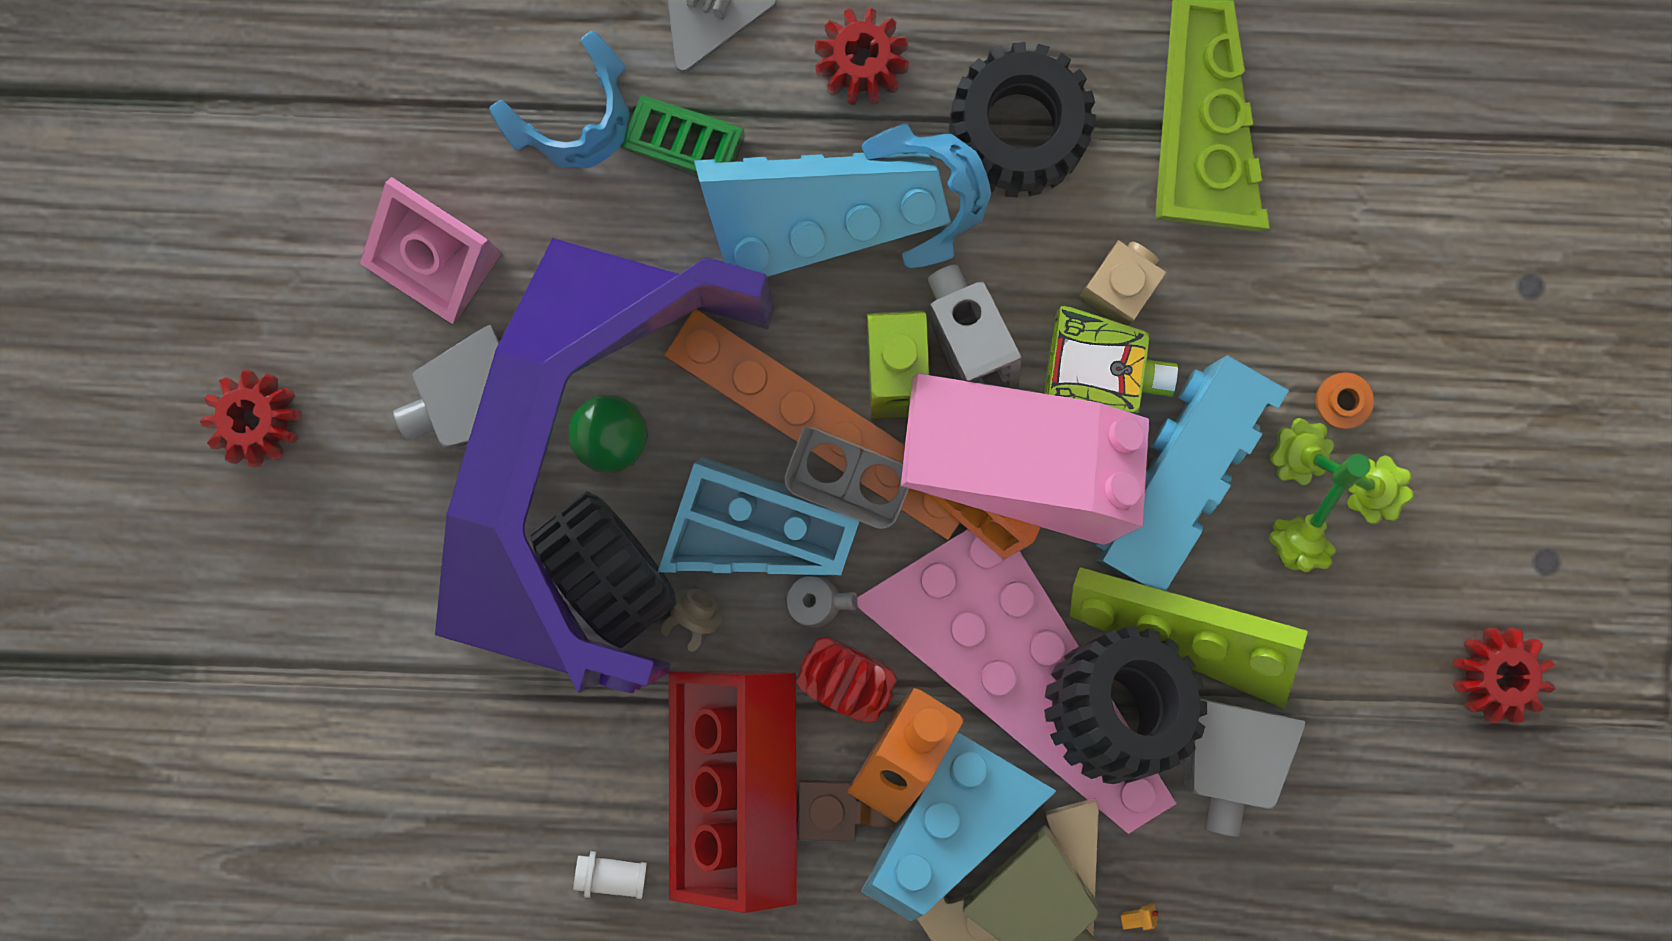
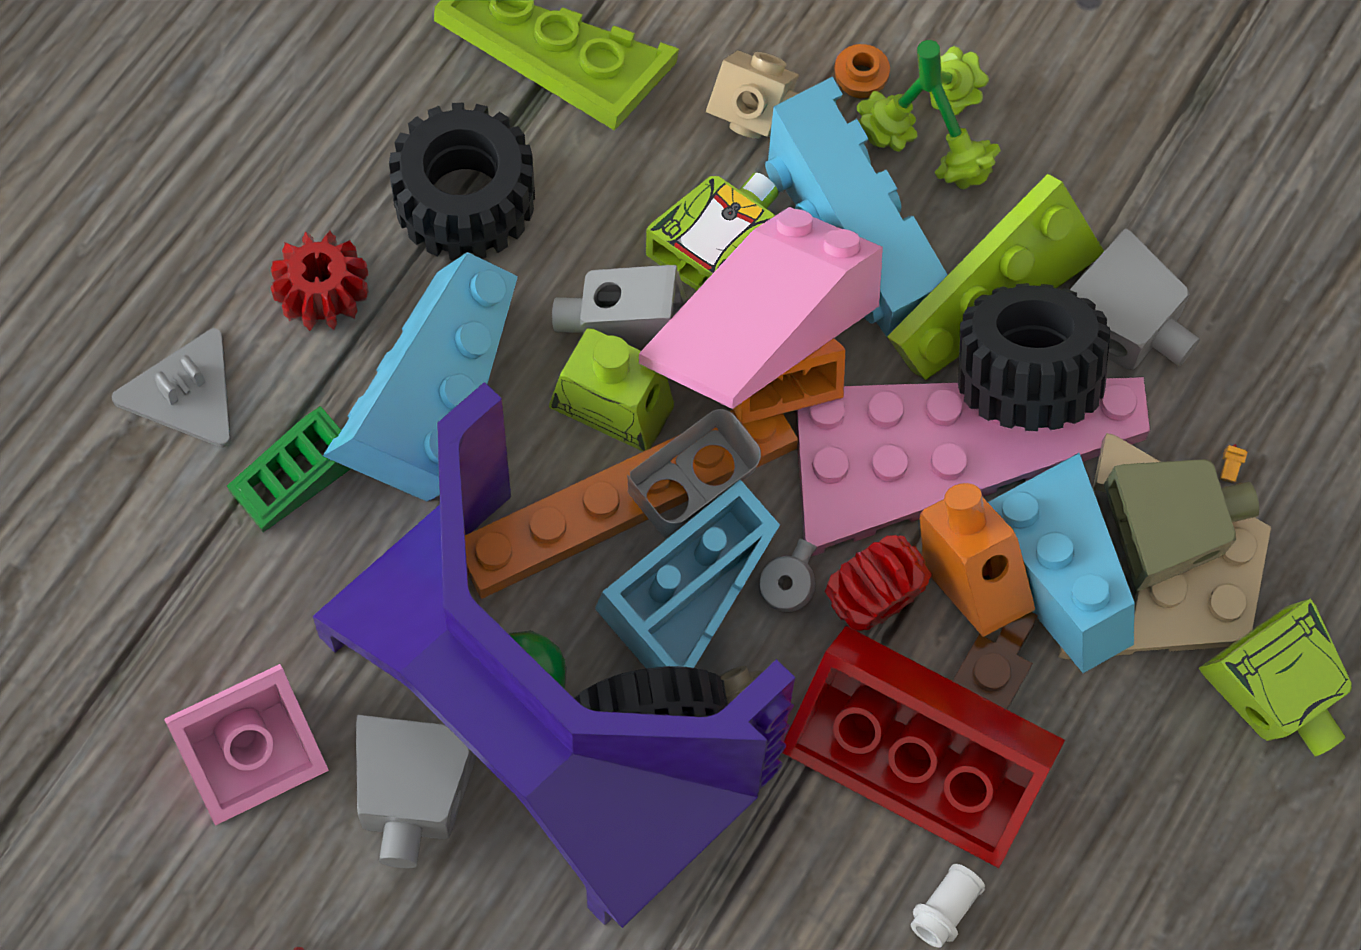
camera: 65 degrees left, 20 degrees down
dark azure helmet [489,30,630,168] -> none
dark azure helmet [862,124,991,269] -> none
tan brick [1079,240,1166,326] -> none
red gear [1452,628,1556,724] -> none
none -> tan brick [706,50,799,138]

